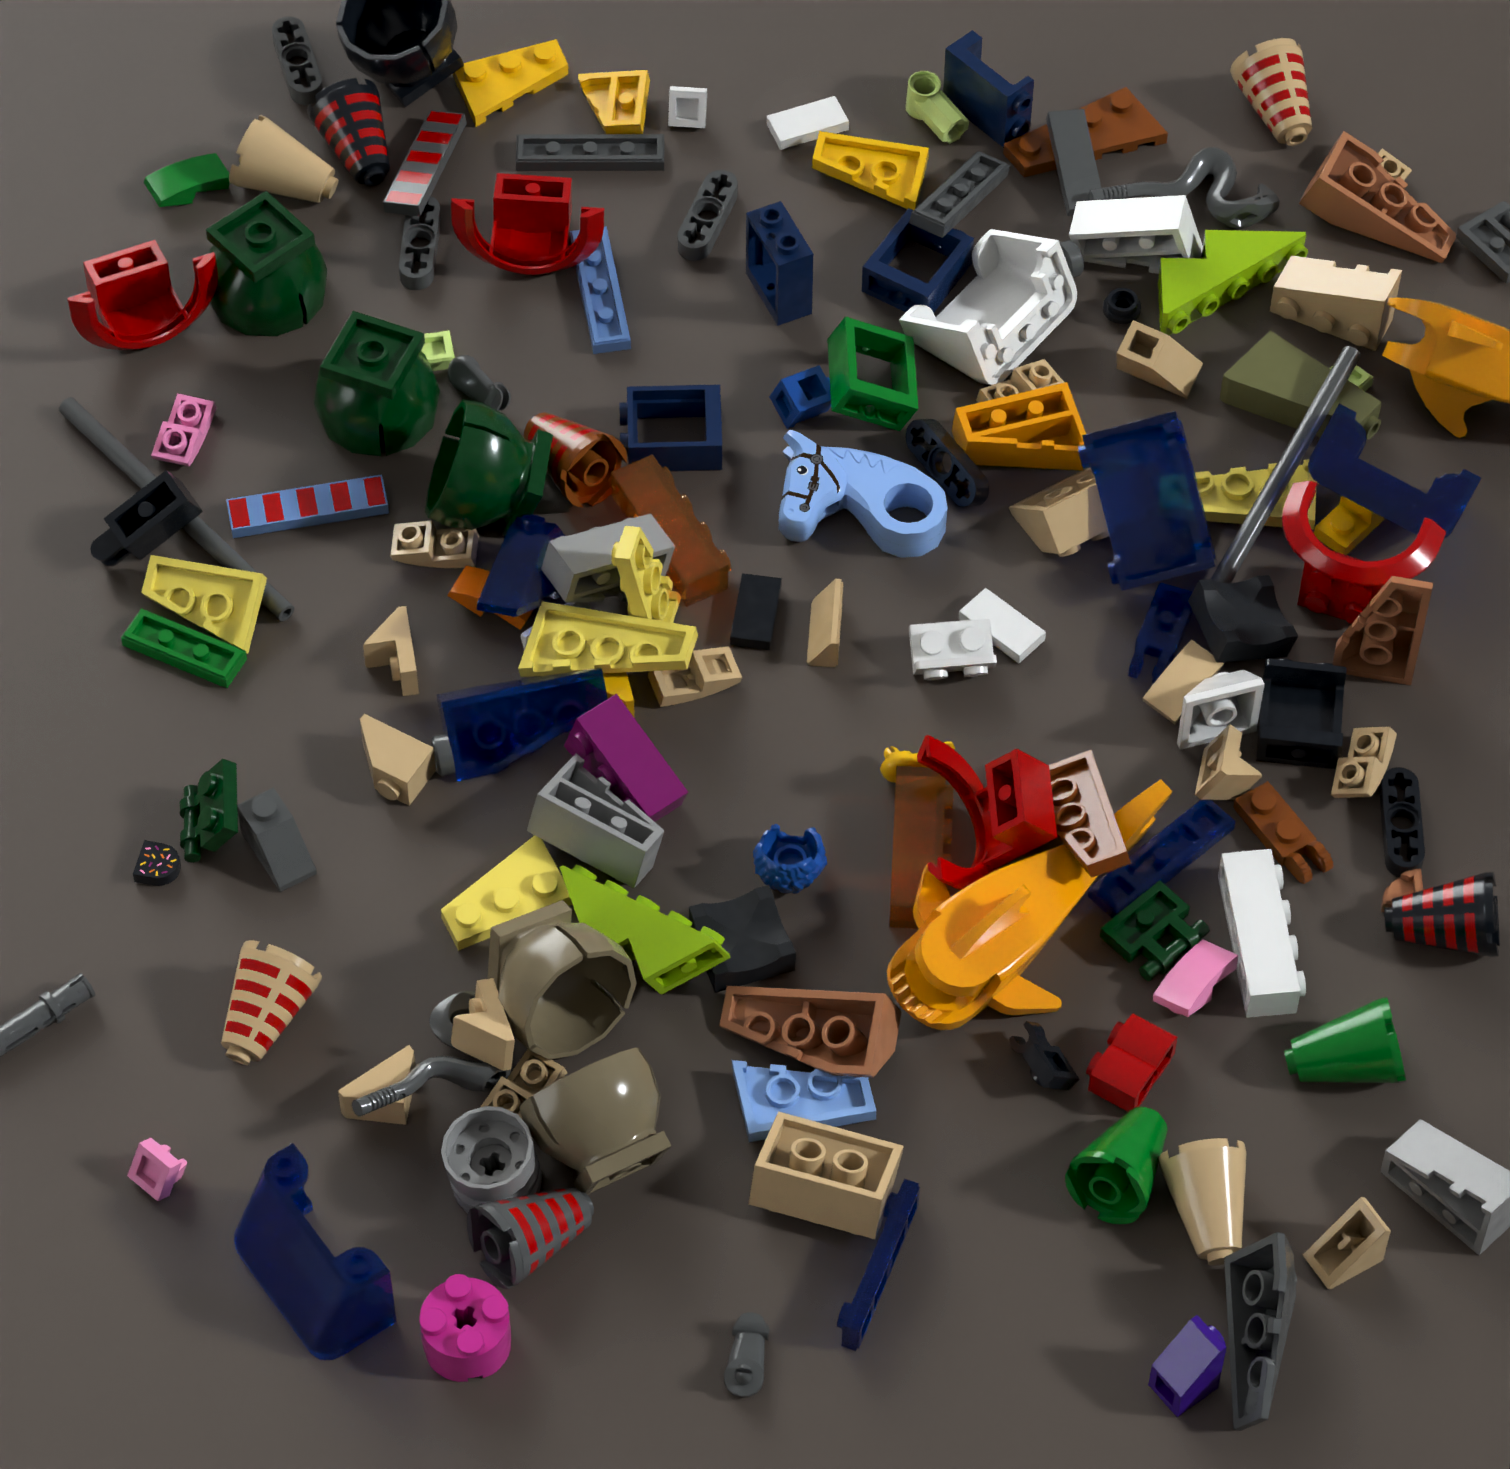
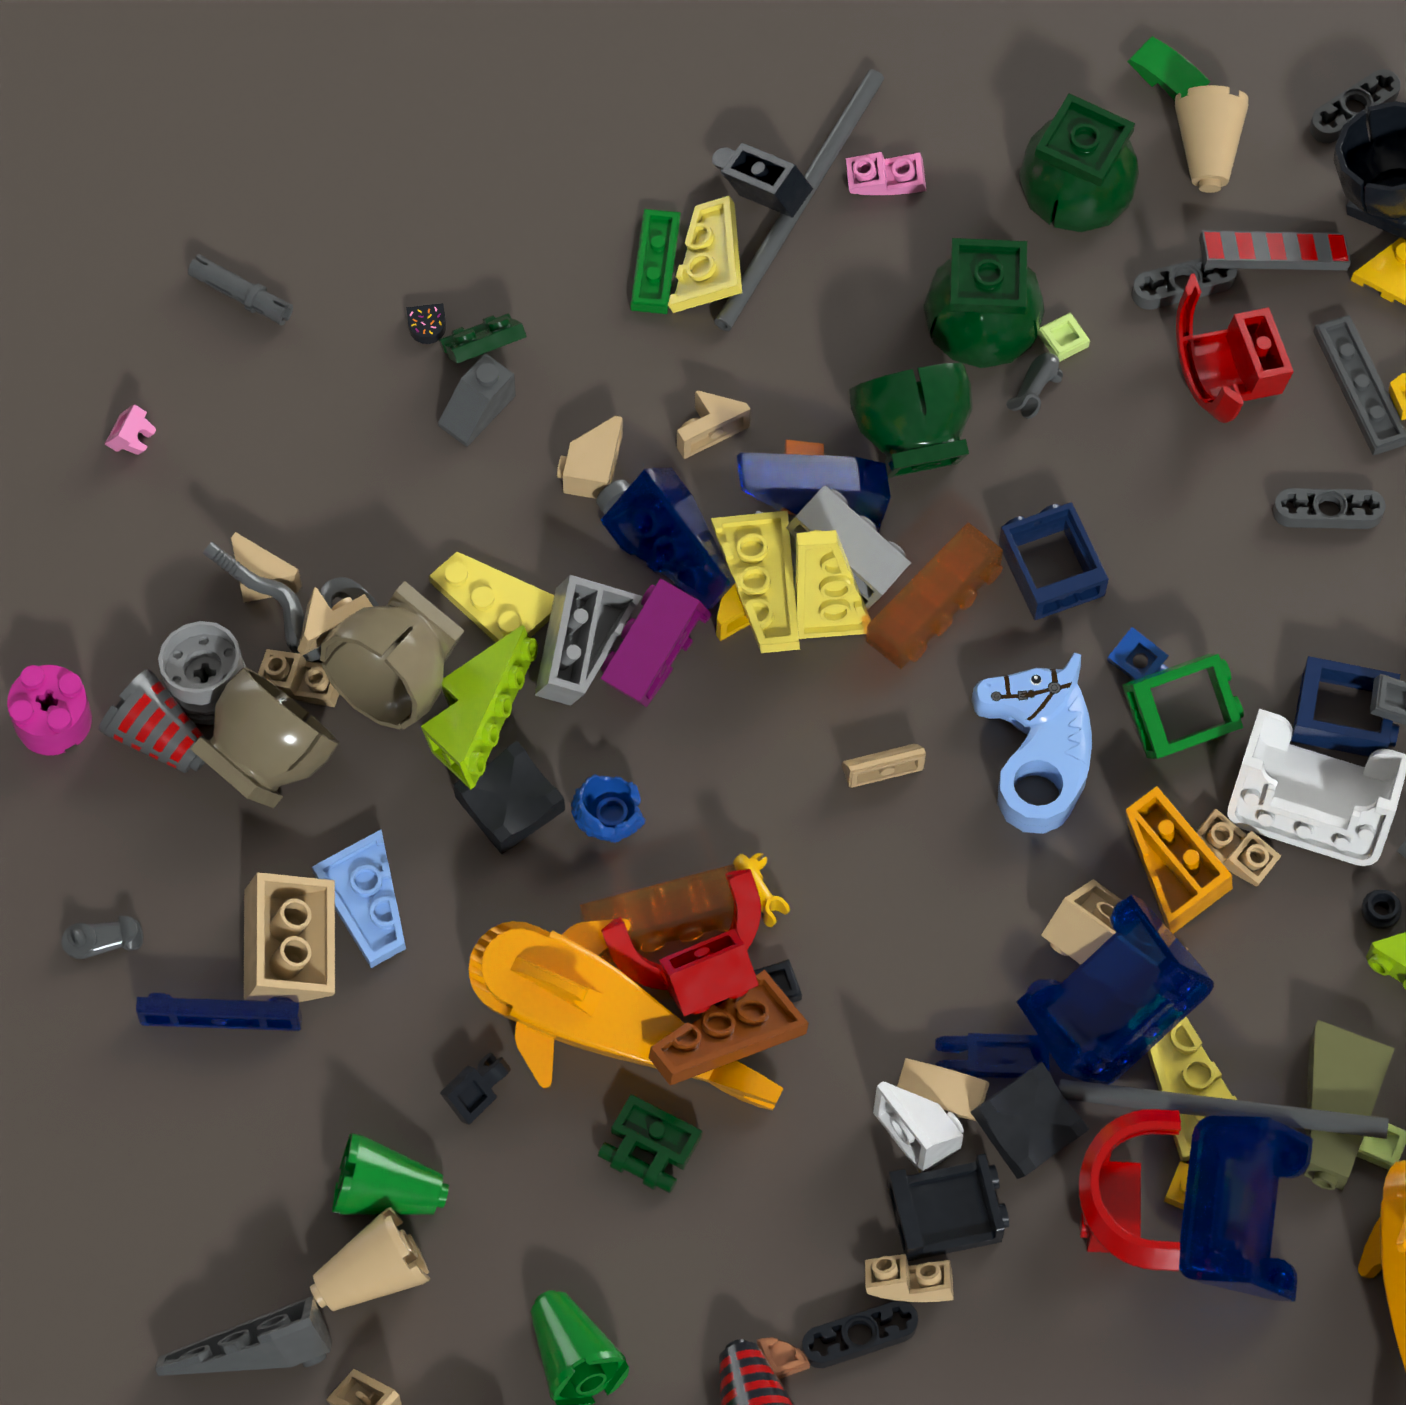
camera: 70 degrees right, 10 degrees up
red piece [67,240,218,350] -> none
tan cone [221,940,322,1065] -> none
medium blue tile [226,474,389,538] -> none
clear blue windscreen [234,1143,397,1360] -> none
black cone [307,78,390,186] -> none
tan slope [390,520,479,568] -> none
dark orange cone [523,412,627,508] -> none
medium blue tile [569,226,631,354] -> none
tan slope [648,646,742,707] -> none
nougat wedge [719,986,902,1078] -> none
black tile [730,573,782,650] -> none
dark blue window [746,201,814,326] -> none
black beam [905,419,989,507] -> none
white bracket [909,618,997,680] -> none
white tile [959,588,1046,664] -> none
red brick [1086,1014,1178,1112] -> none
clear blue plate [1088,800,1236,918] -> none
tan slope [1117,320,1203,399] -> none
dark purple slope [1148,1315,1227,1417] -> none
bright pink slope [1153,939,1238,1017] -> none
tan slope [1195,724,1262,800] -> none
white brick [1218,849,1306,1018] -> none
dark orange hinge [1233,781,1334,884] -> none
nougat wedge [1332,576,1433,685] -> none

